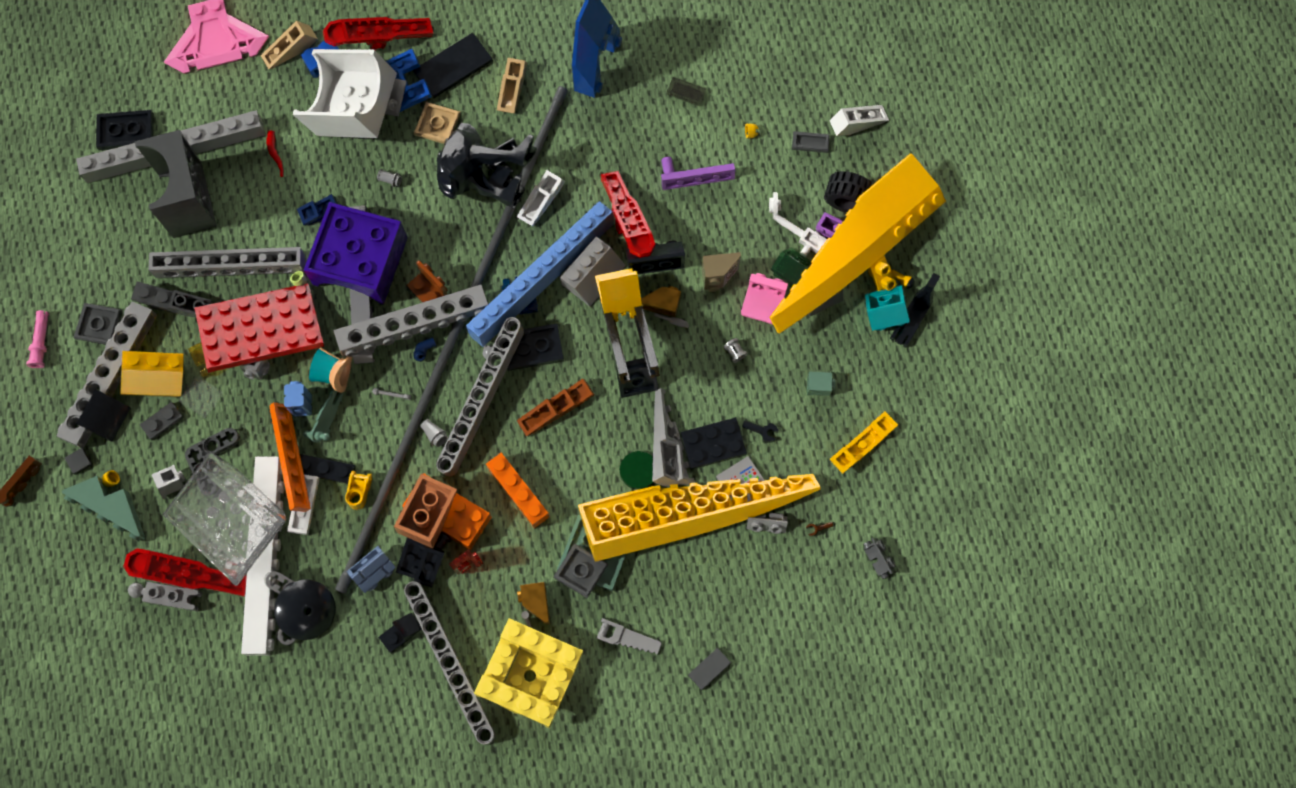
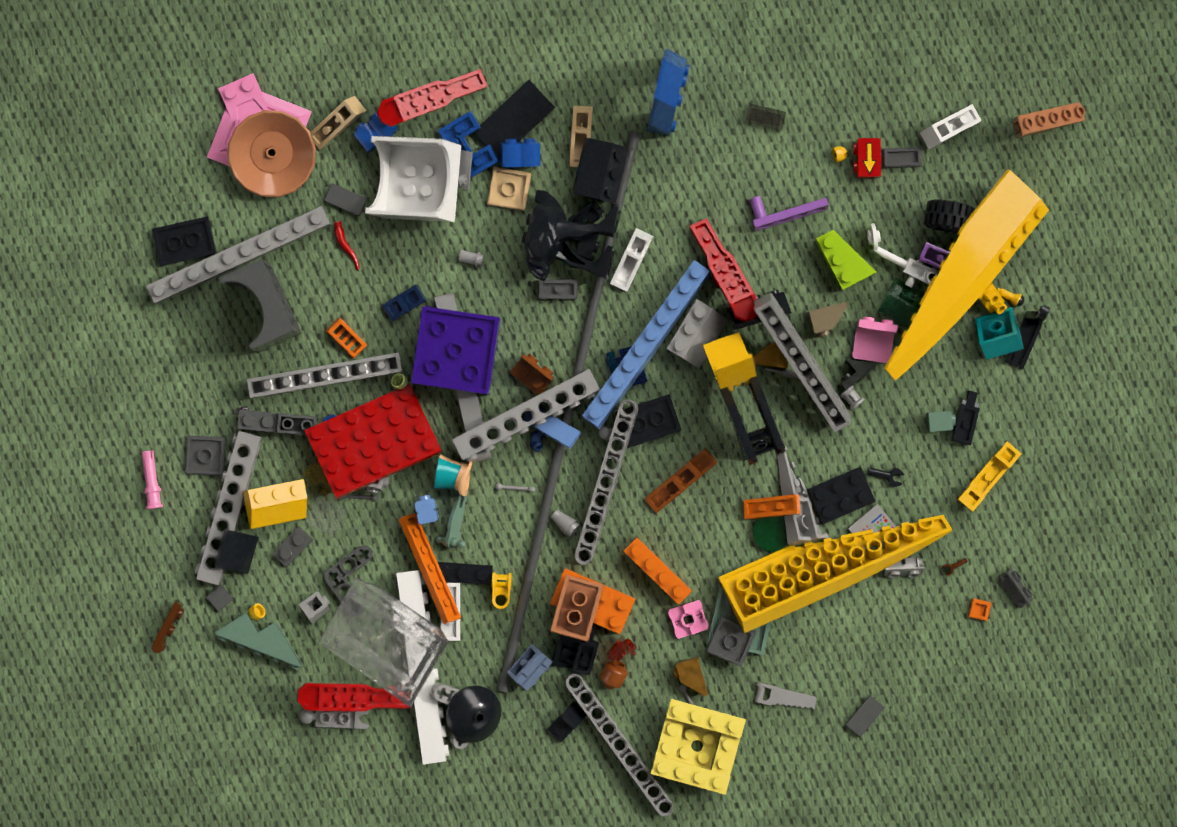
camera: 10 degrees left, 15 degrees up
none -> nougat dish [228,110,316,197]
none -> dark grey tile [324,183,367,216]
none -> orange slope [326,317,367,358]
none -> dark grey hinge [339,494,378,502]
none -> blue brick [500,138,540,167]
none -> medium blue tile [522,407,581,449]
none -> dark grey plate [539,279,578,299]
none -> black slope [572,138,629,204]
none -> dark orange head [600,660,628,690]
none -> bright pink piece [668,600,709,639]
none -> orange plate [744,494,800,520]
none -> light grey brick [754,292,851,432]
none -> lime wedge [815,230,877,291]
none -> pearl dark grey slope [840,360,876,390]
none -> red brick [853,138,881,178]
none -> black hinge [951,391,980,445]
none -> orange tile [968,598,991,621]
none -> nougat slope [1012,102,1085,139]

